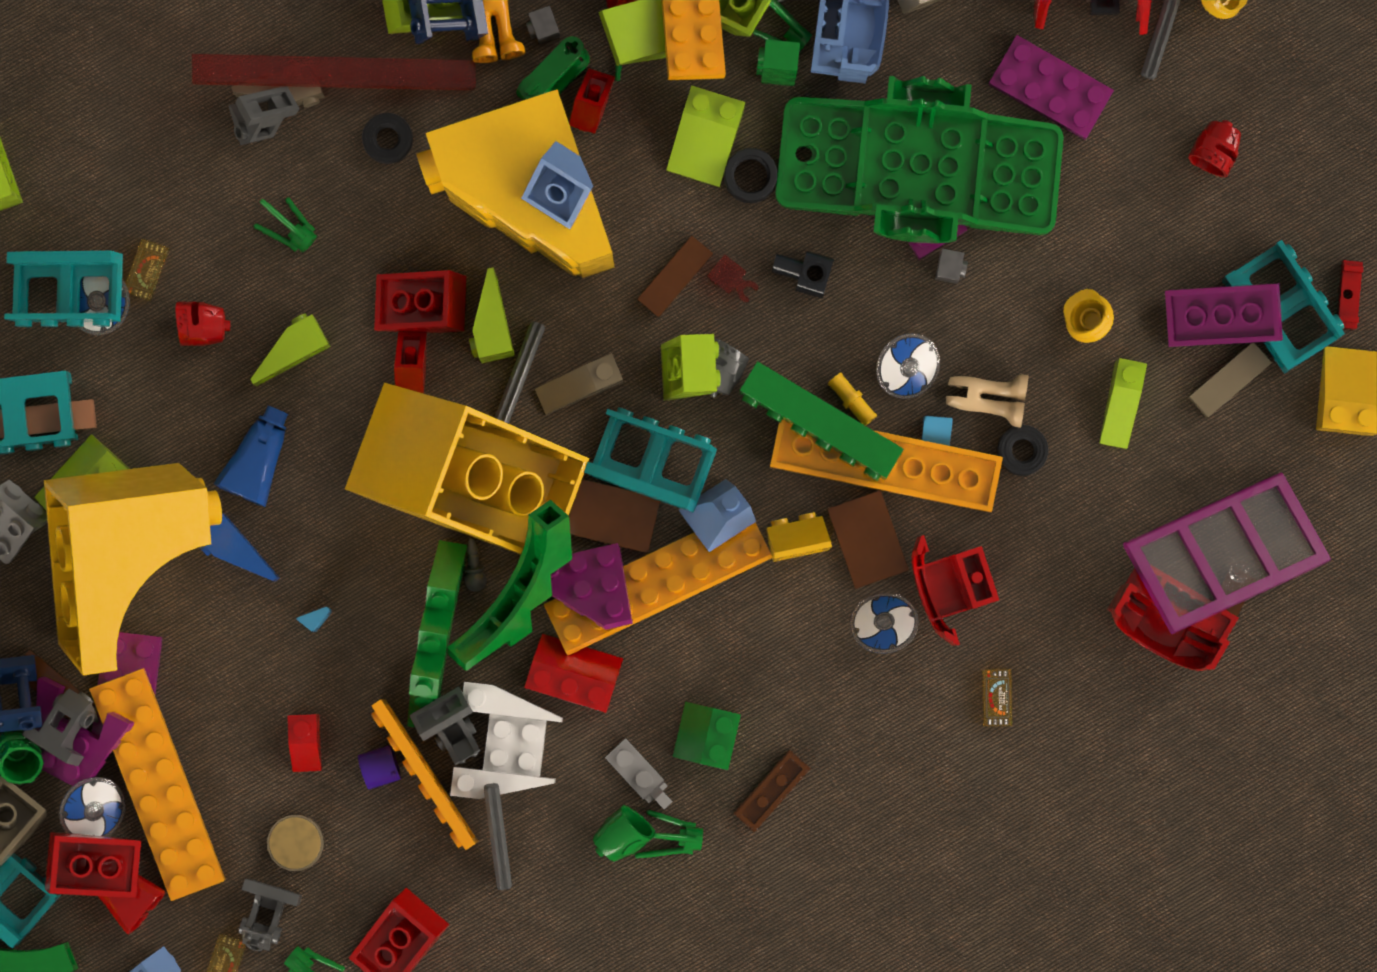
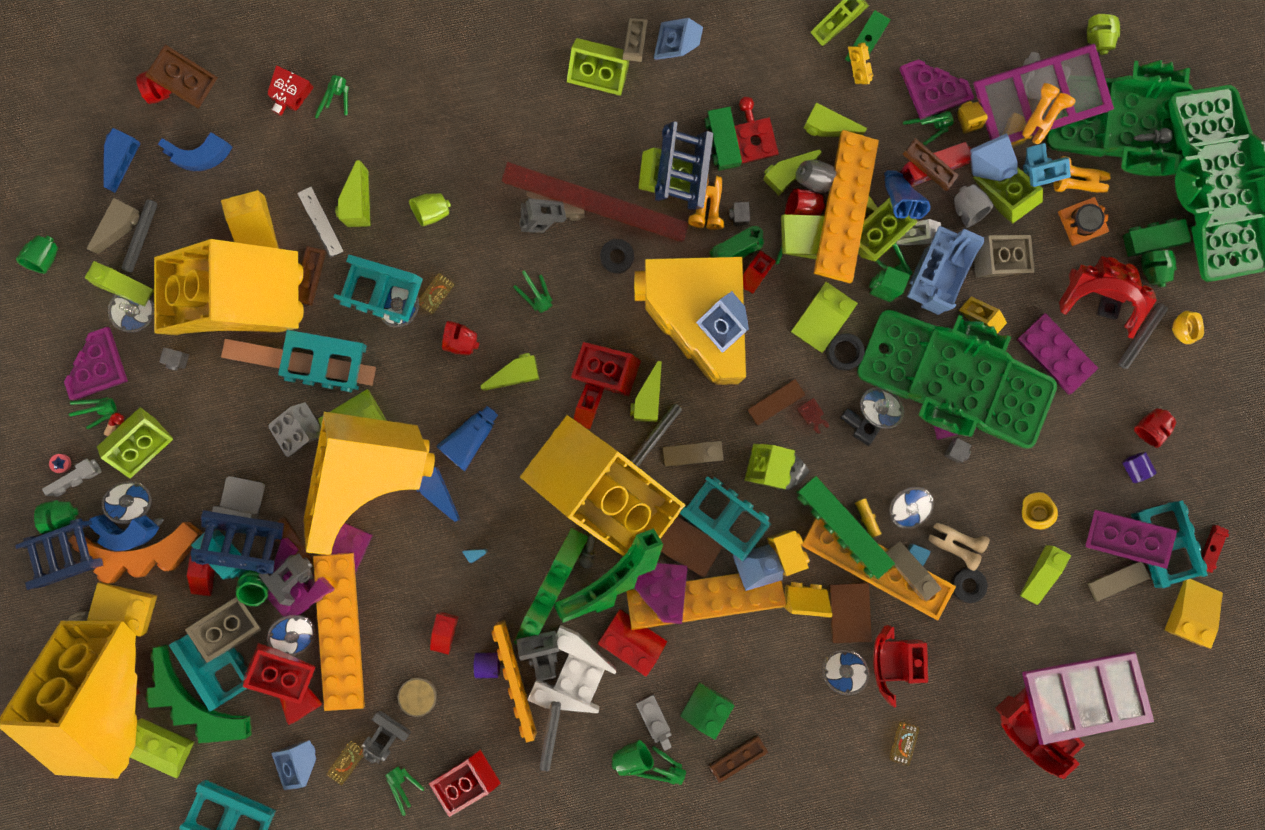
camera: 15 degrees right, 0 degrees up
none -> lime helmet [409,193,451,227]
none -> yellow brick [767,530,809,576]
none -> clear shield [860,388,904,428]
none -> dark tan slope [886,541,941,601]
none -> yellow slope [959,296,1007,334]
none -> dark purple piece [1122,451,1157,483]

